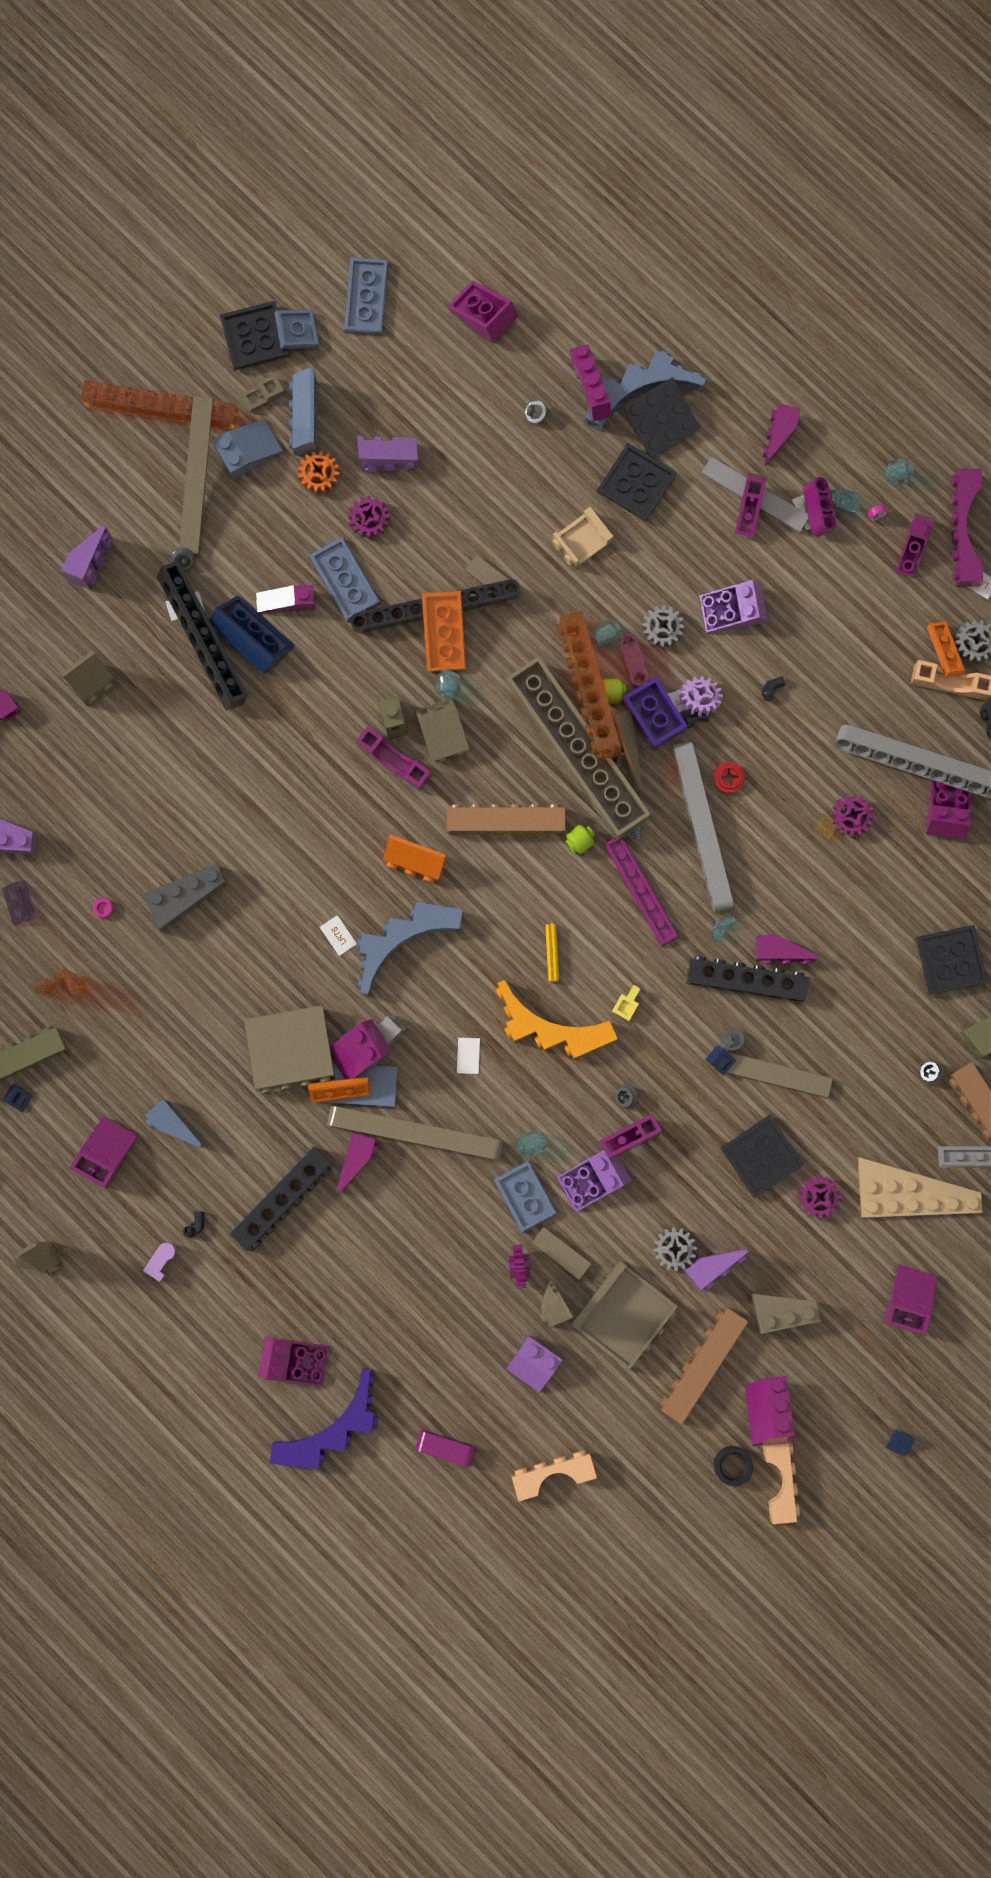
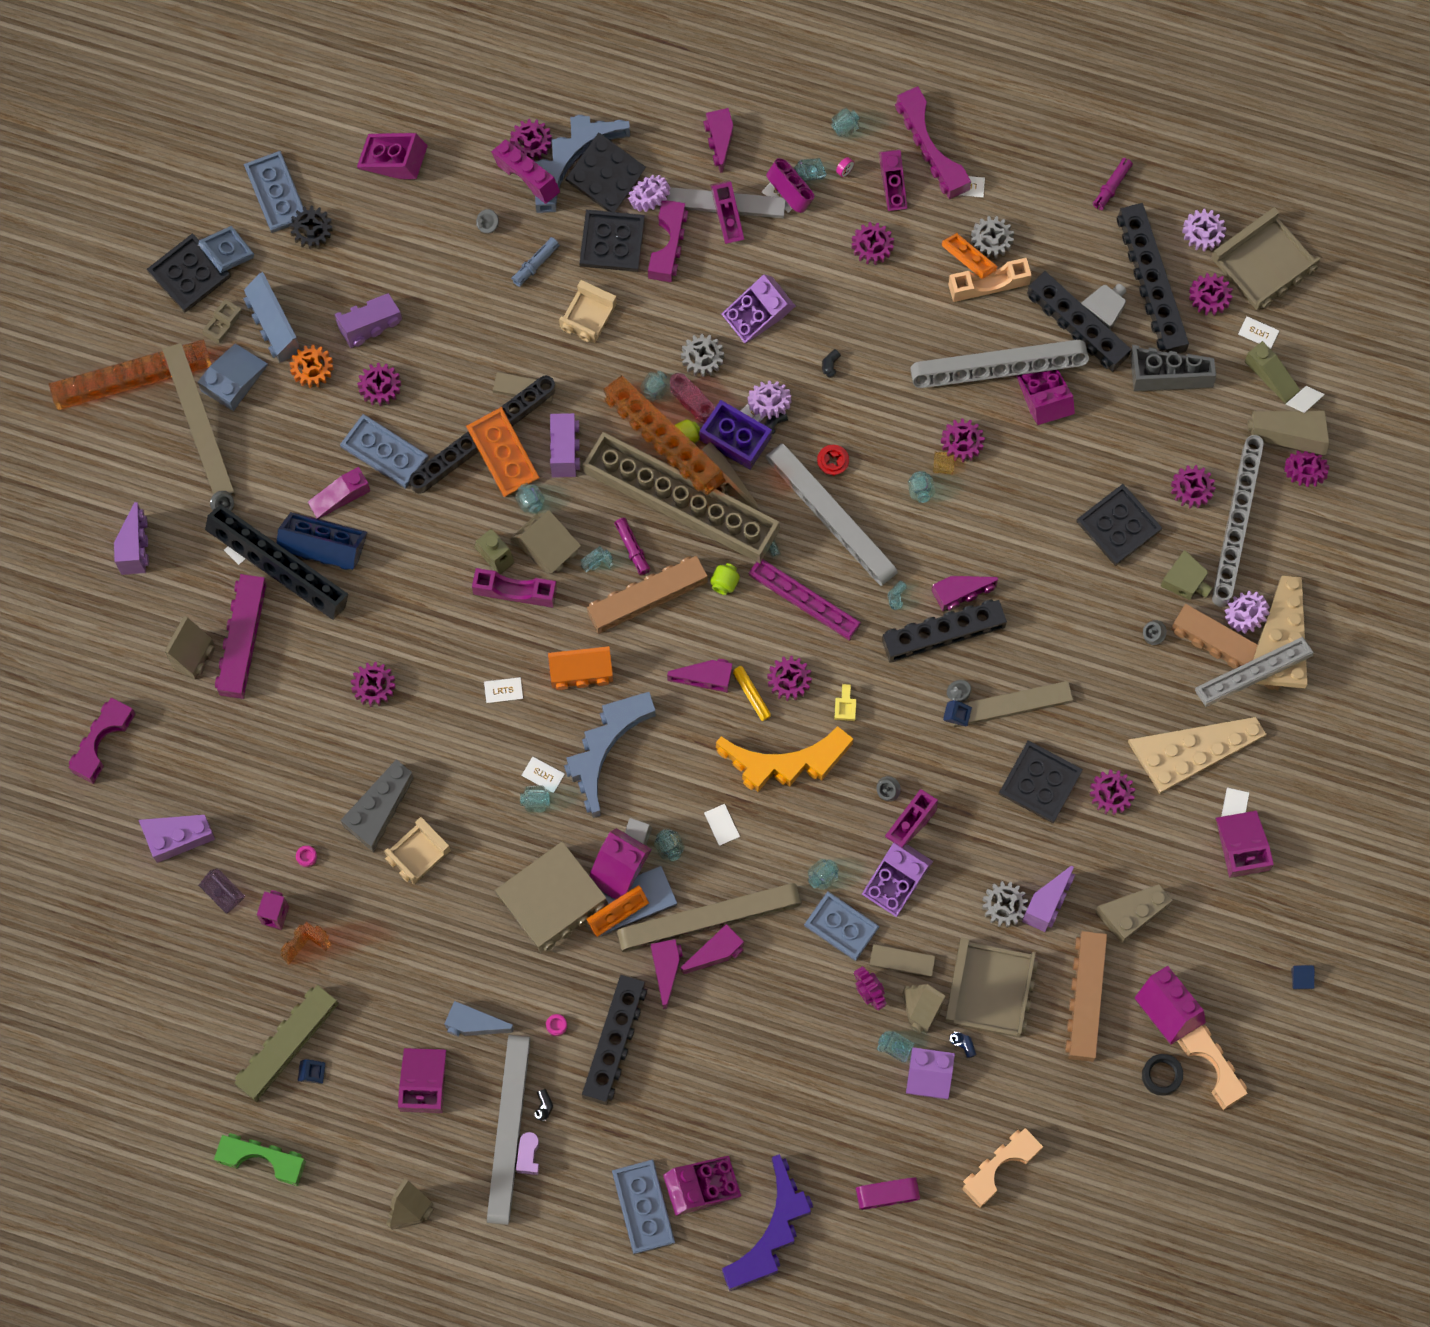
camera: 30 degrees left, 10 degrees down
none -> magenta brick [215,574,267,699]
none -> magenta brick [257,890,289,930]
none -> black gear [289,206,332,249]
none -> magenta gear [351,662,396,707]
none -> tan panel [384,817,451,884]
none -> white sticker [484,677,523,703]
none -> light grey beam [487,1035,530,1225]
none -> magenta gear [510,119,552,161]
none -> sand blue pin [511,237,560,287]
none -> clear light blue head [520,785,550,813]
none -> dark pink tile [546,1014,567,1036]
none -> medium lavender wedge [550,413,580,478]
none -> clear light blue bracket [581,546,613,572]
none -> sand blue tile [612,1160,675,1255]
none -> magenta pin [614,517,651,576]
none -> lavender gear [628,175,671,212]
none -> magenta arch [648,200,688,282]
none -> clear light blue head [654,829,685,861]
none -> magenta slope [667,659,732,693]
none -> magenta slope [681,924,744,974]
none -> magenta gear [767,656,812,701]
none -> magenta gear [851,222,894,265]
none -> clear light blue bracket [877,1031,914,1062]
none -> clear light blue head [908,471,936,503]
none -> dark blue arm [949,1032,977,1058]
none -> white sticker [1221,788,1249,817]

